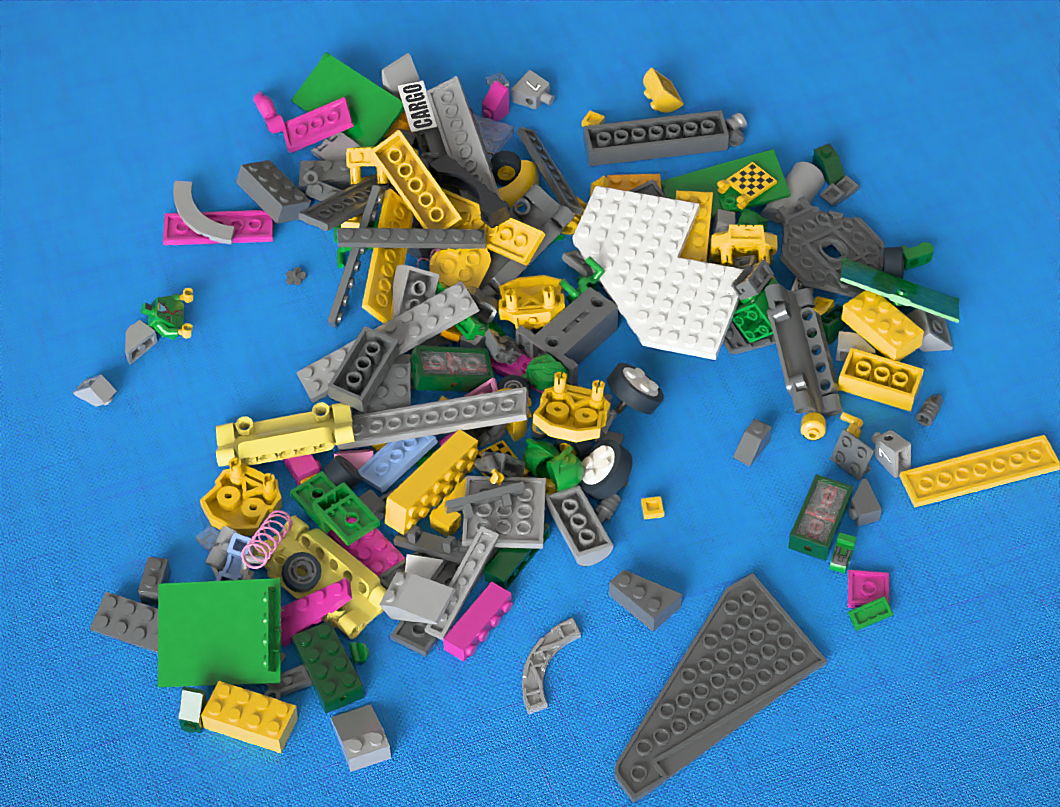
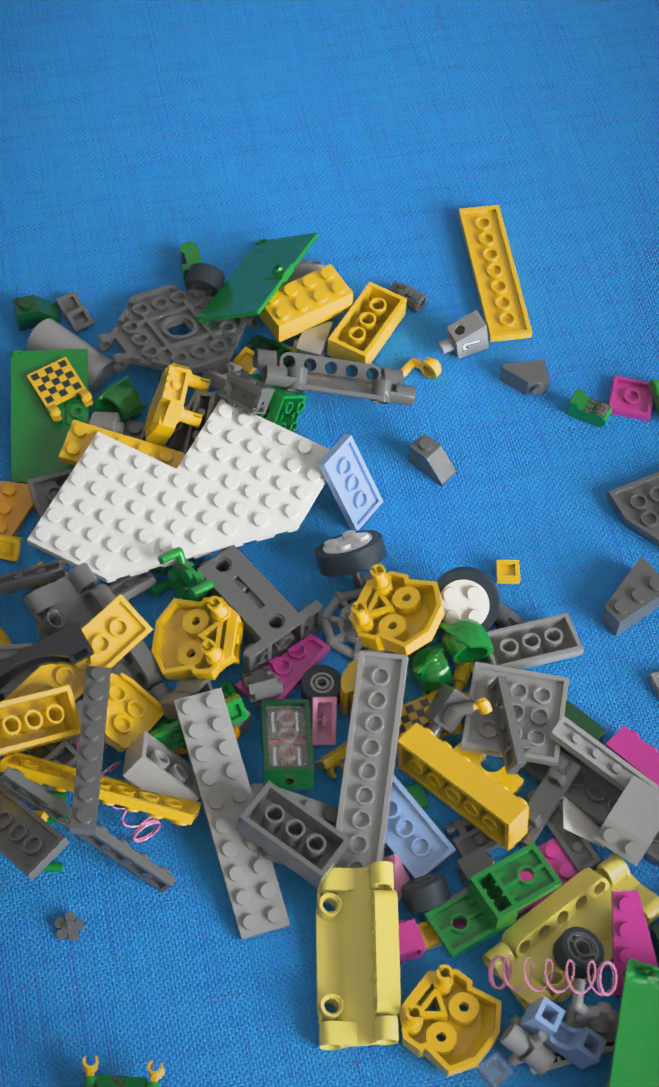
camera: 85 degrees left, 5 degrees up
green helmet [522,353,569,391] -> none
brick [788,474,854,561] -> none
yellow head [801,412,826,441] -> none
dark grey hinge [830,429,875,481] -> none
none -> light blue plate [318,434,383,531]

